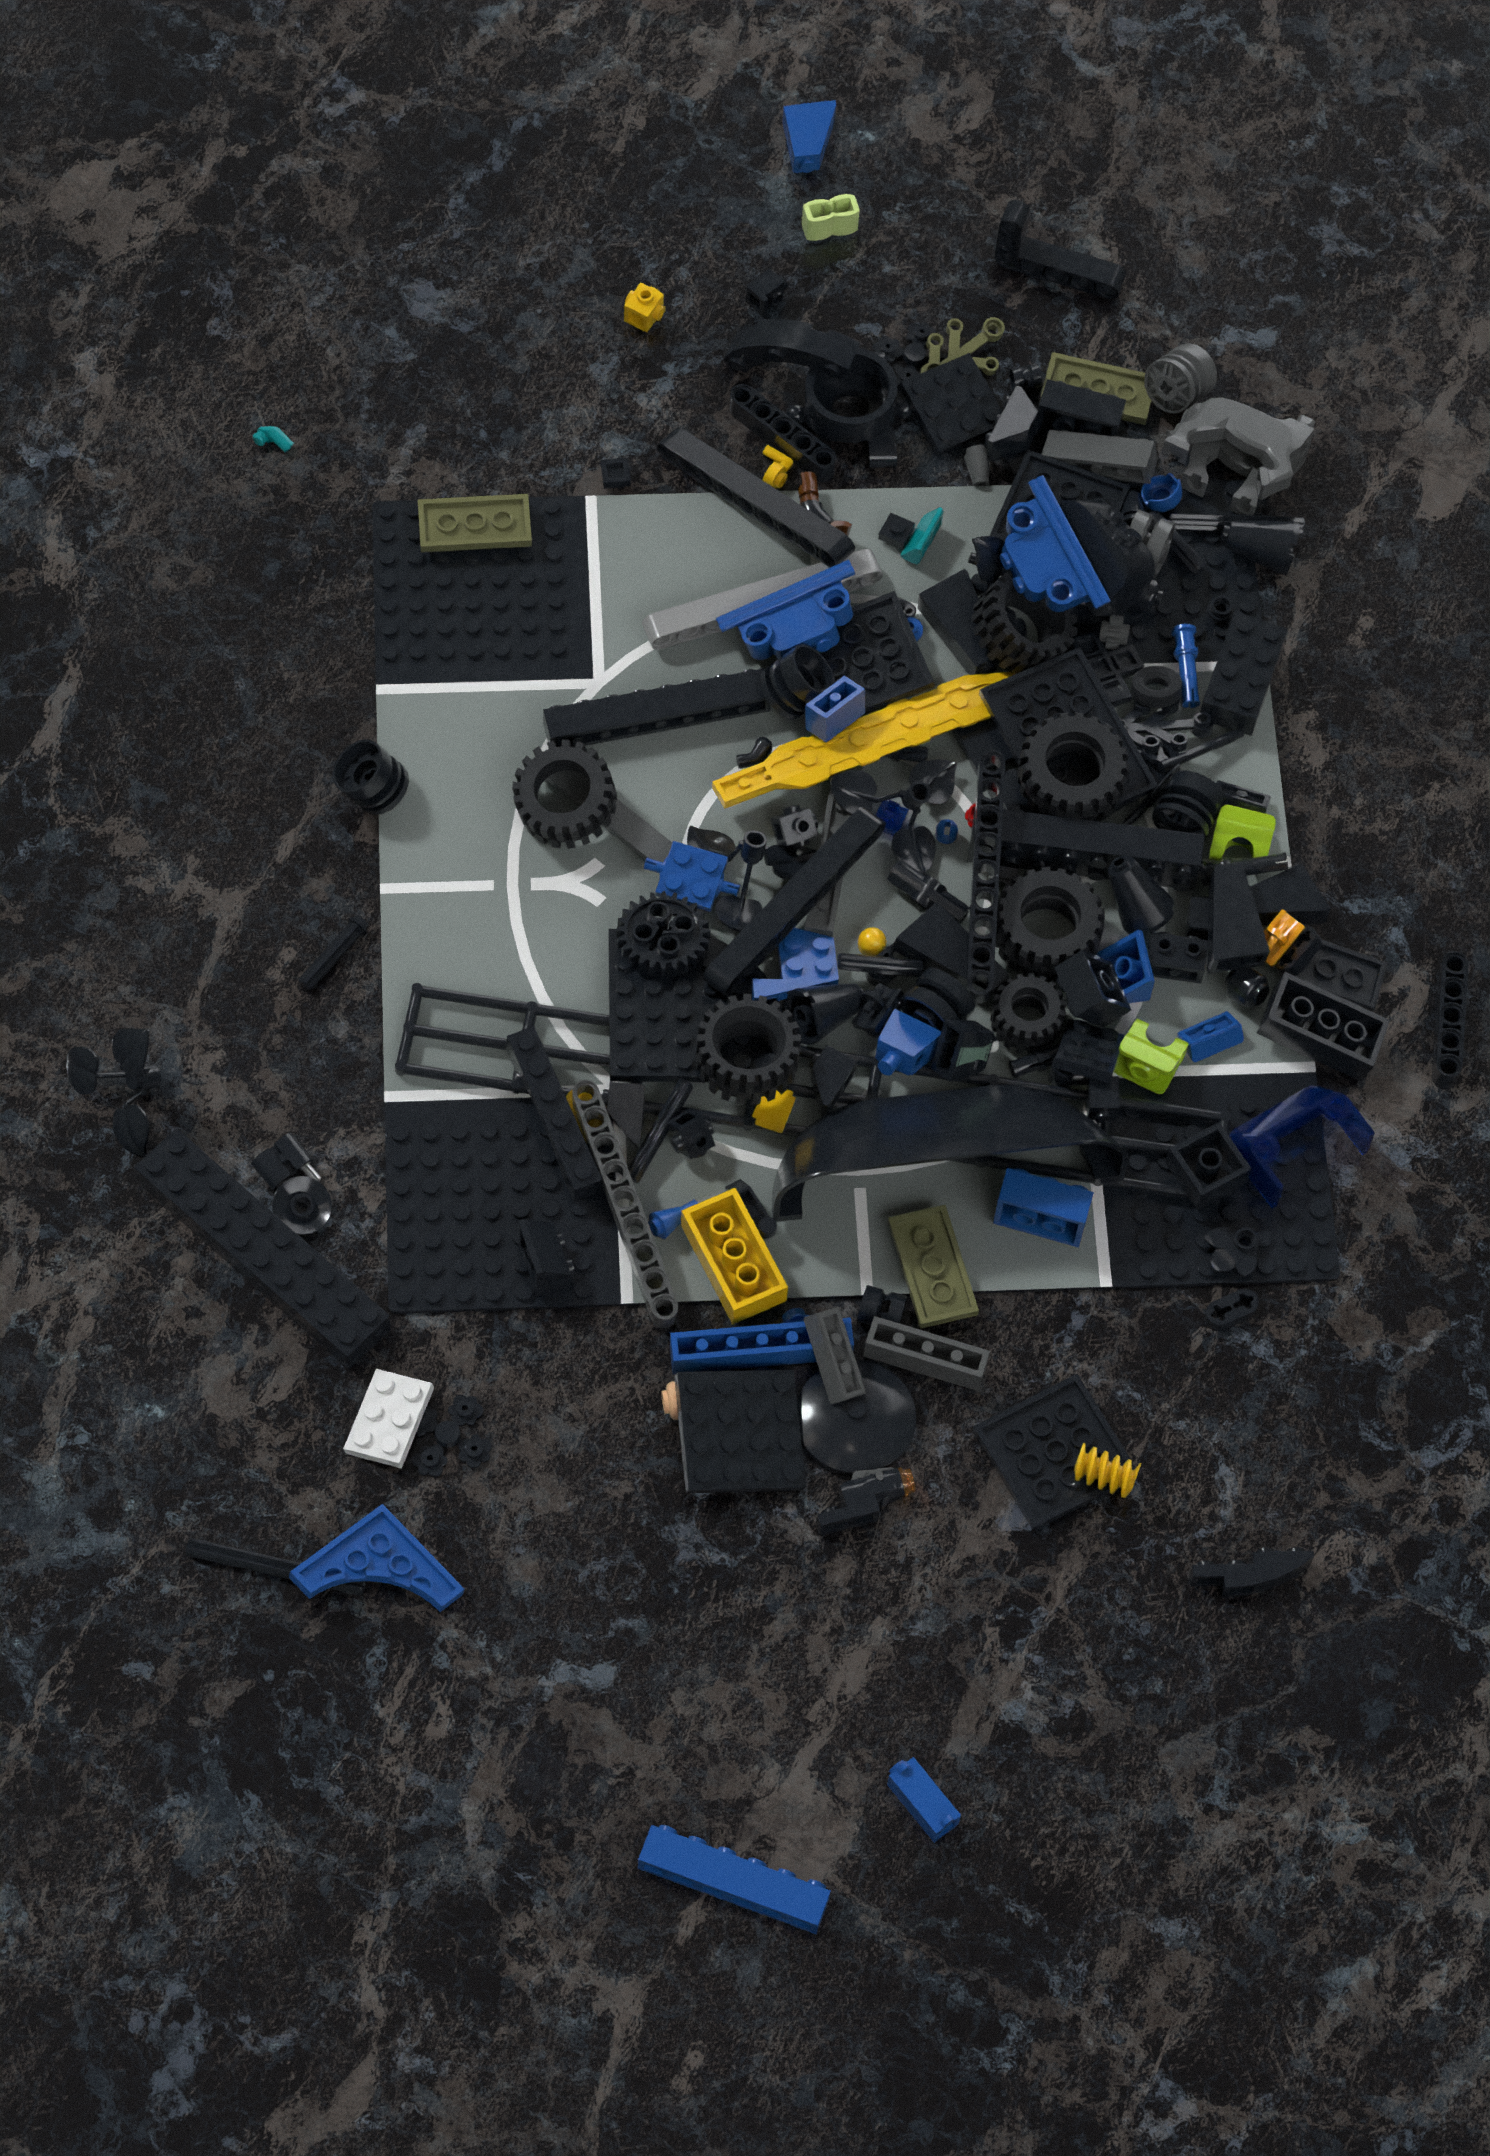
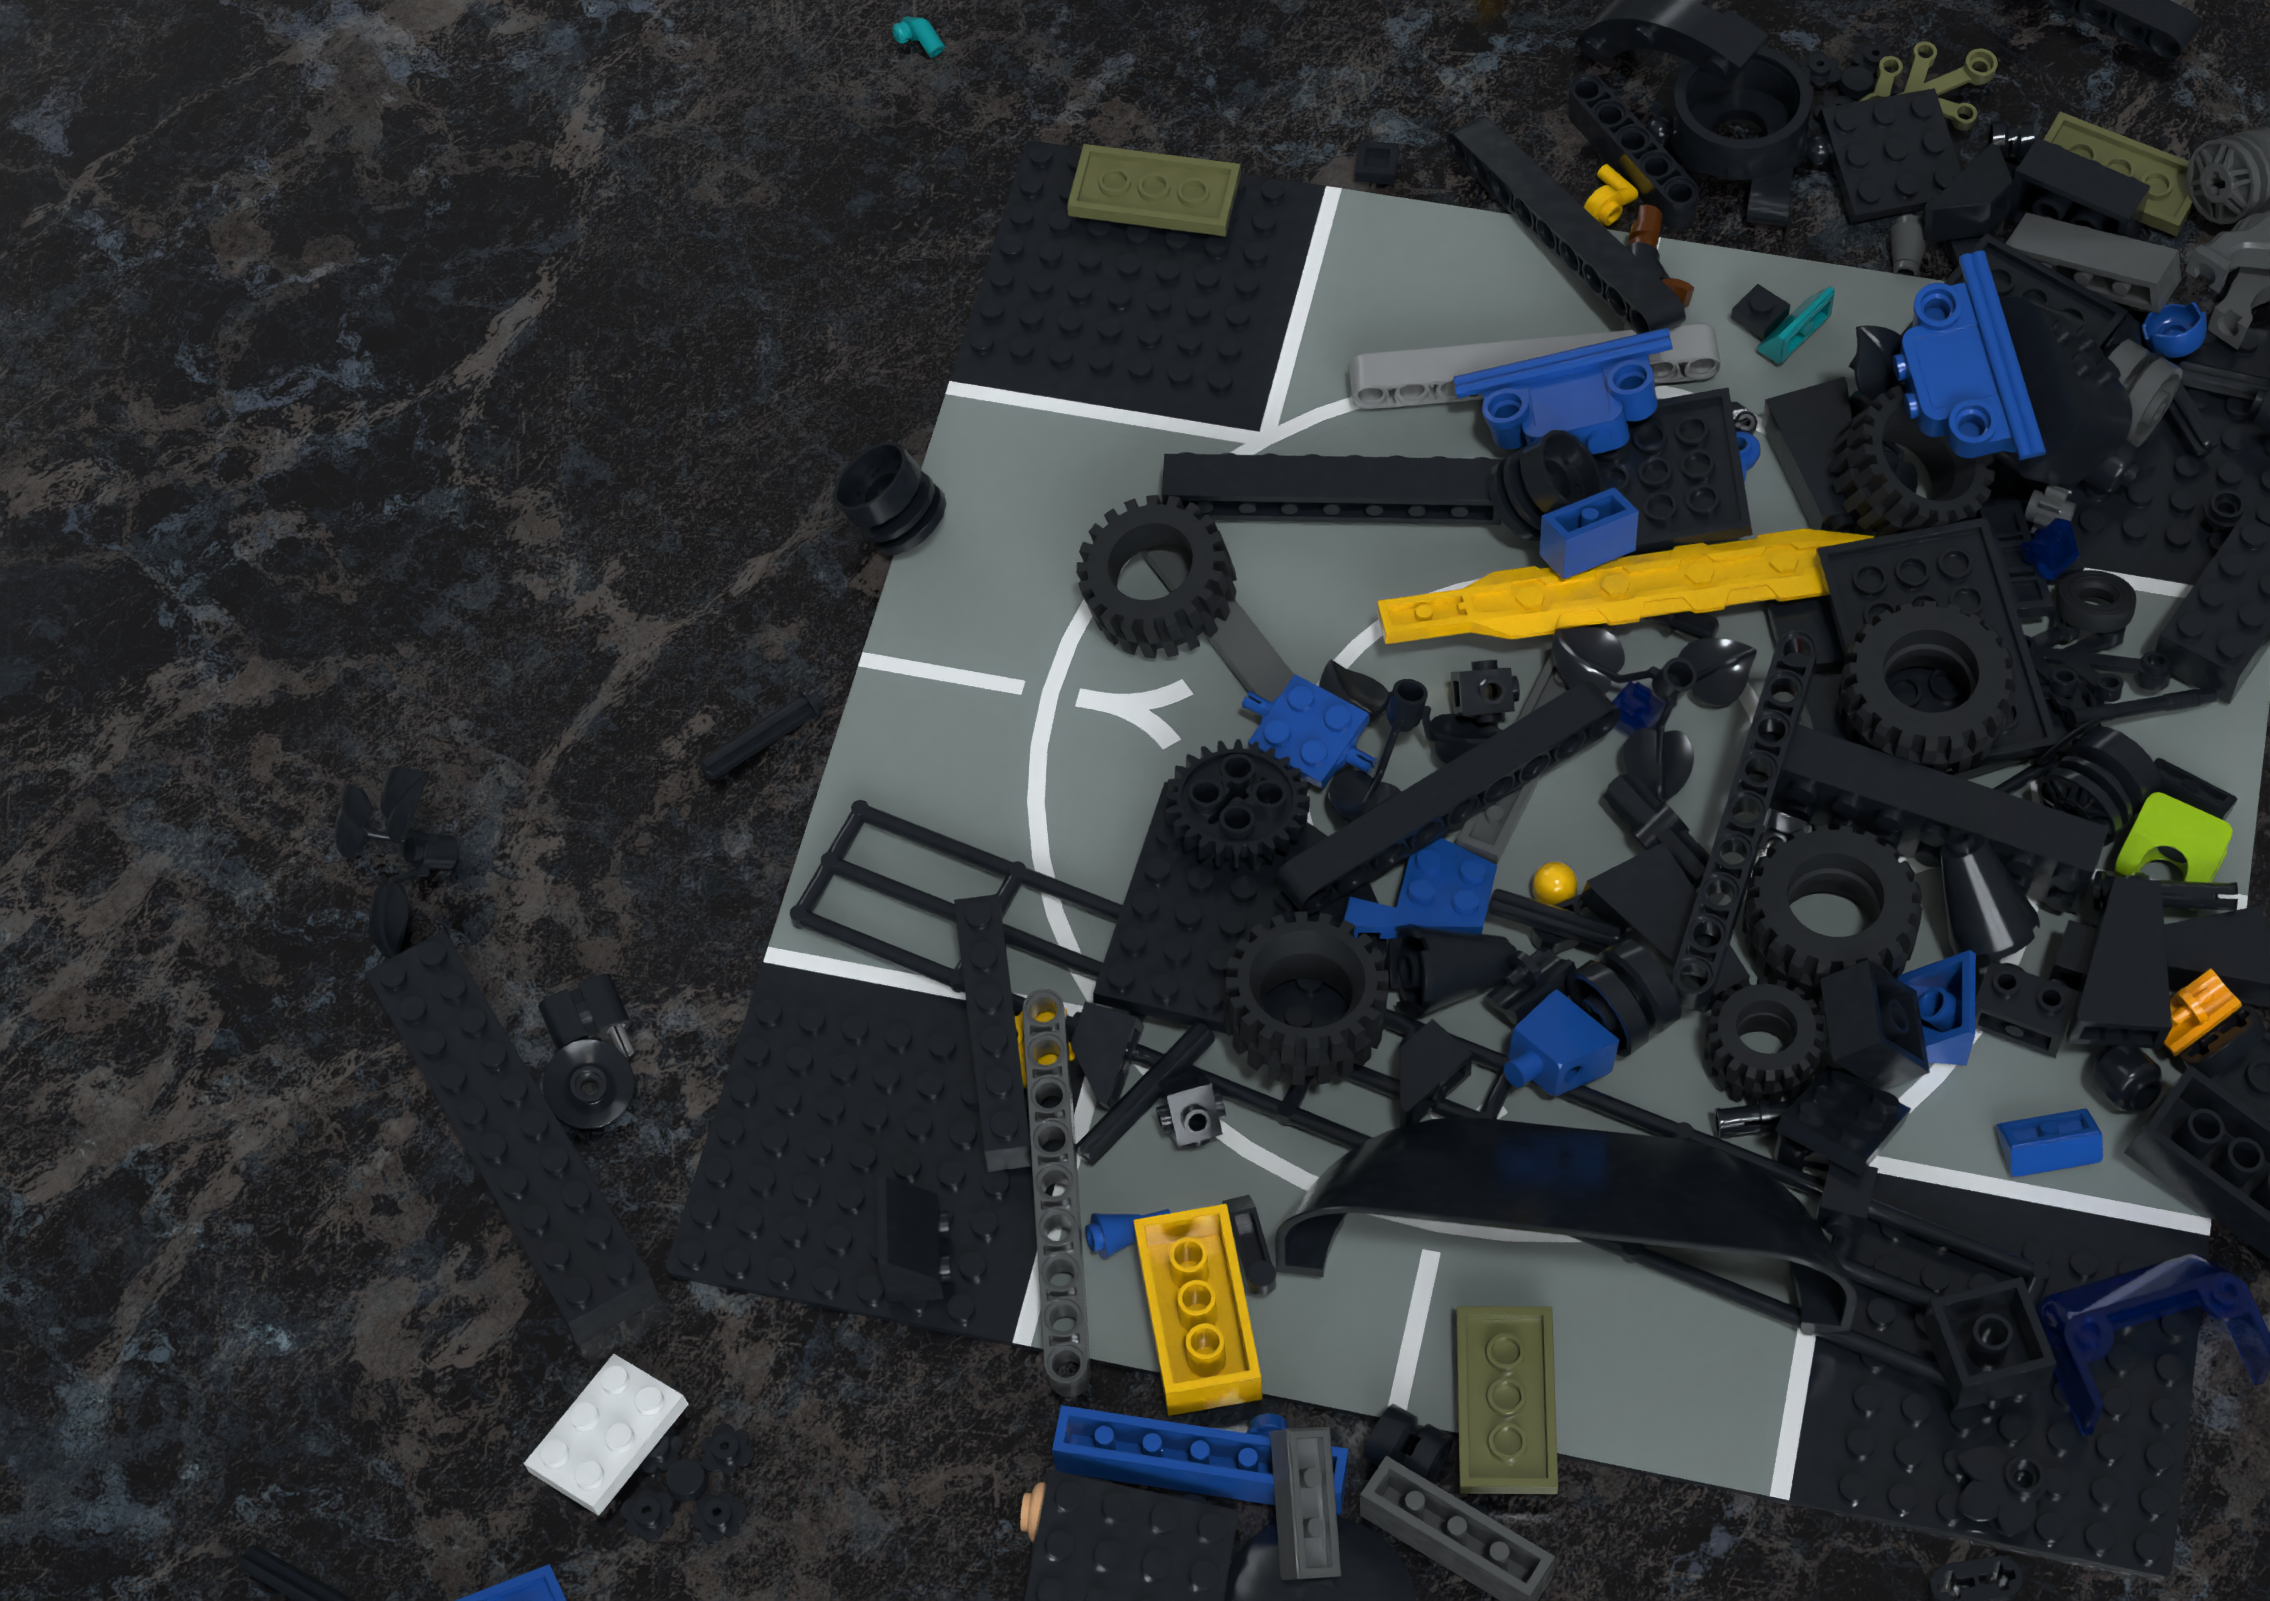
camera: 25 degrees right, 5 degrees down
black arm [736,737,773,769] -> none
yellow sticker [752,1089,796,1133] -> none
black torso [931,1019,999,1082] -> none
blue hinge [935,819,958,844] -> none
blue brick [993,1168,1094,1248] -> none
lime piece [1114,1019,1189,1094] -> none
blue pin [1171,624,1200,708] -> none
none -> clear blue tile [2020,518,2080,580]

